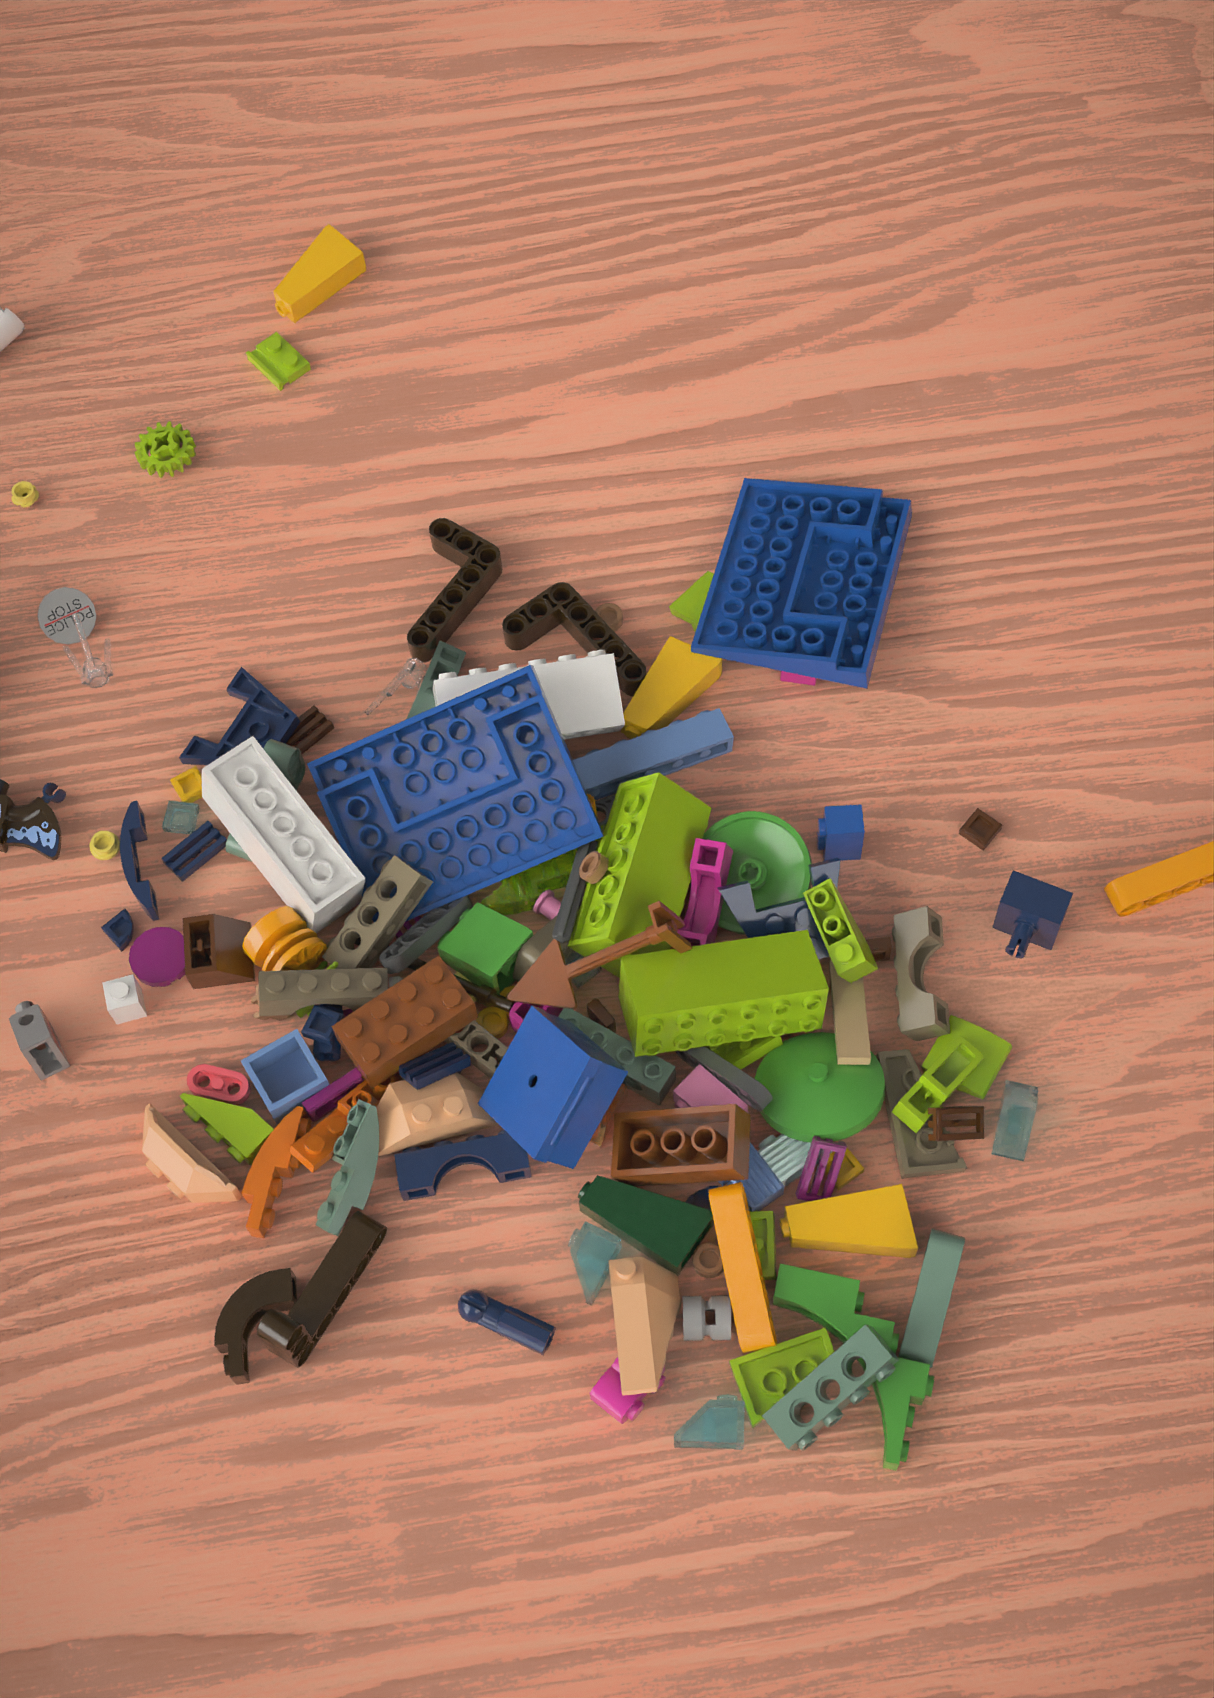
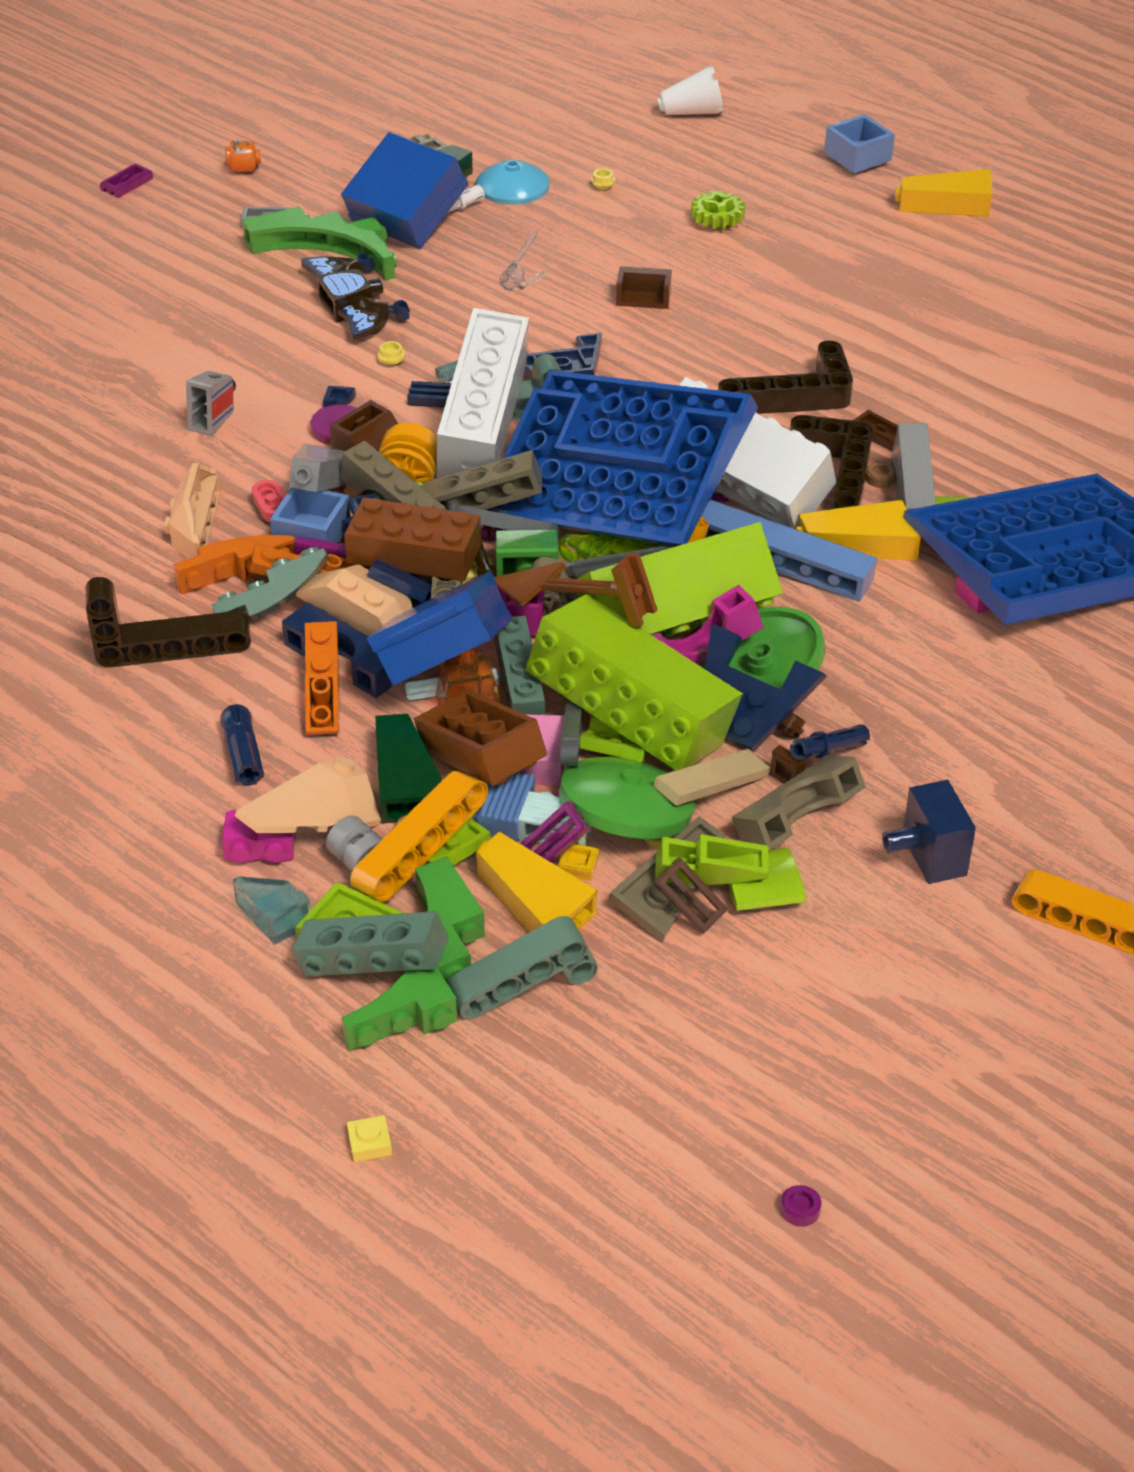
camera: 45 degrees right, 20 degrees down
light grey piece [37,587,96,645] -> none
white brick [102,974,147,1024] -> none
dark blue slope [120,801,159,921] -> none
lime slope [180,1093,274,1166] -> none
dark brown arch [214,1268,298,1385] -> none
lime plate [246,331,311,391] -> none
clear light blue slope [568,1221,622,1306] -> none
medium nougat tile [579,851,609,884] -> none
lime slope [803,878,878,983] -> none
blue brick [817,805,865,861] -> none
reddish brown tile [959,808,1002,851] -> none
clear light blue slope [991,1080,1038,1161] -> none
none -> light grey slope [289,443,345,492]
none -> orange slope [305,621,340,735]
none -> light yellow plate [347,1115,392,1162]
none -> reddish brown panel [616,266,672,309]
none -> dark blue pin [790,724,870,760]
none -> medium blue piece [824,114,895,174]
none -> reddish brown tile [852,410,898,451]
none -> light grey slope [891,423,936,510]

